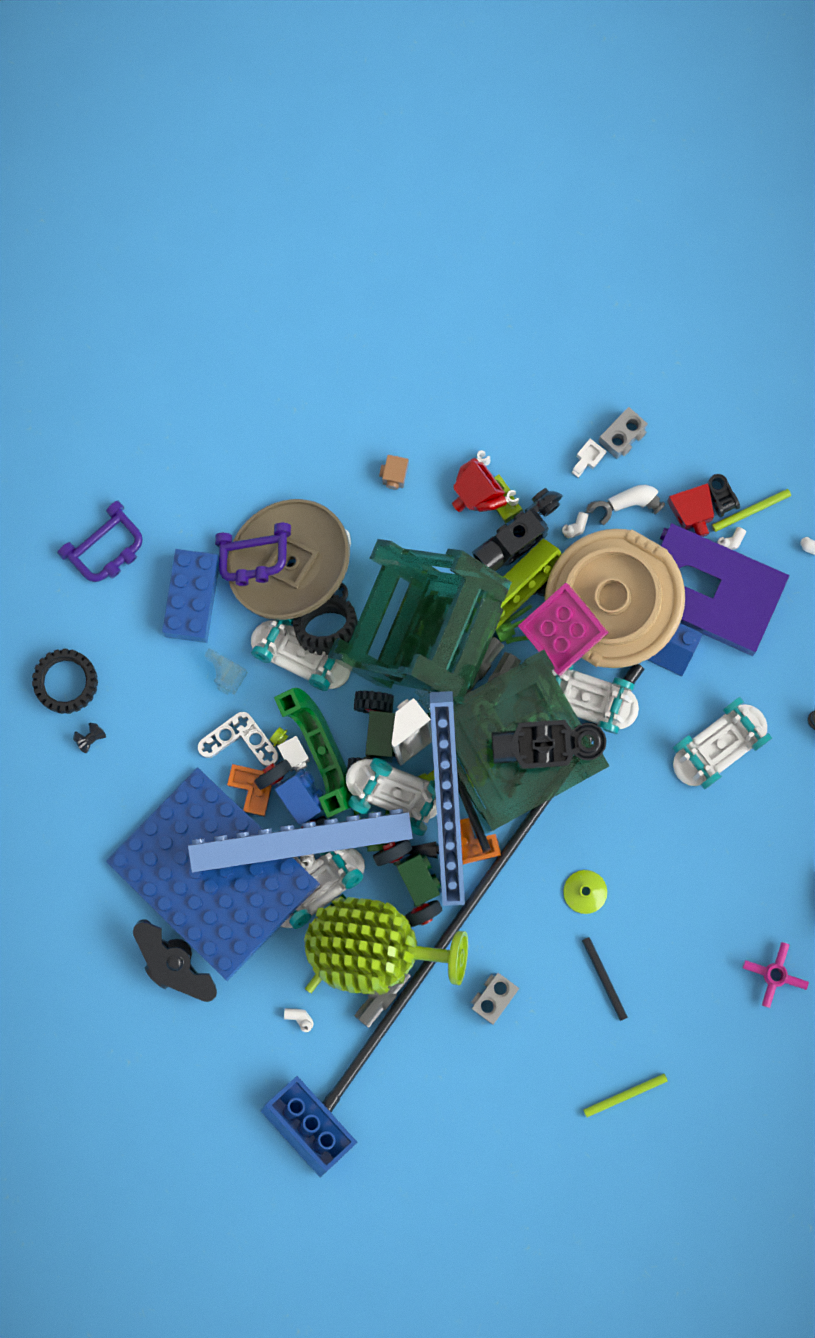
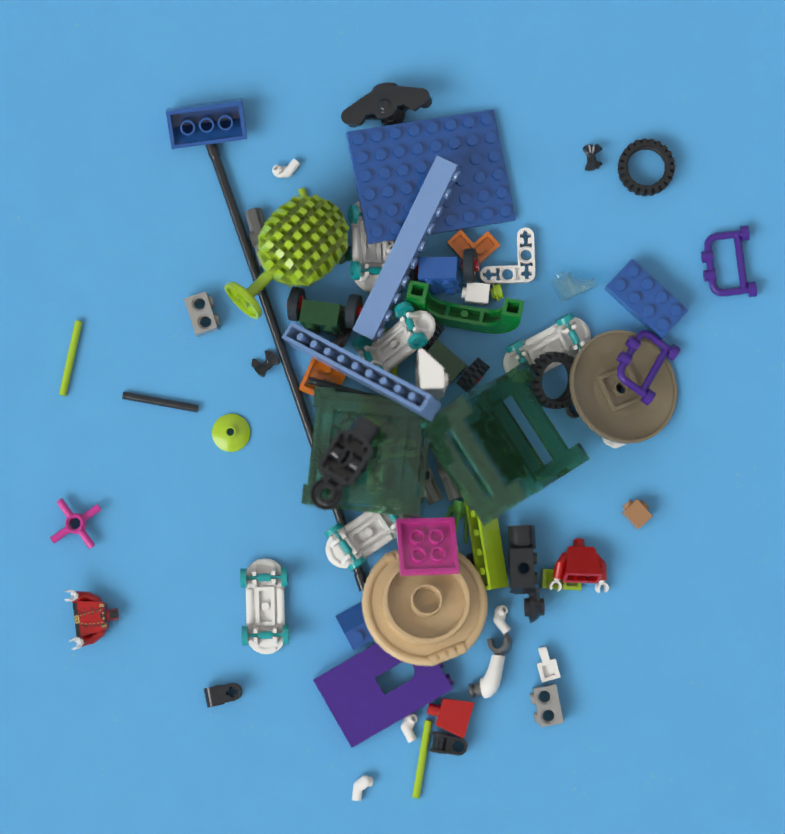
camera: 125 degrees right, 5 degrees up
none -> black piece [251,351,280,377]

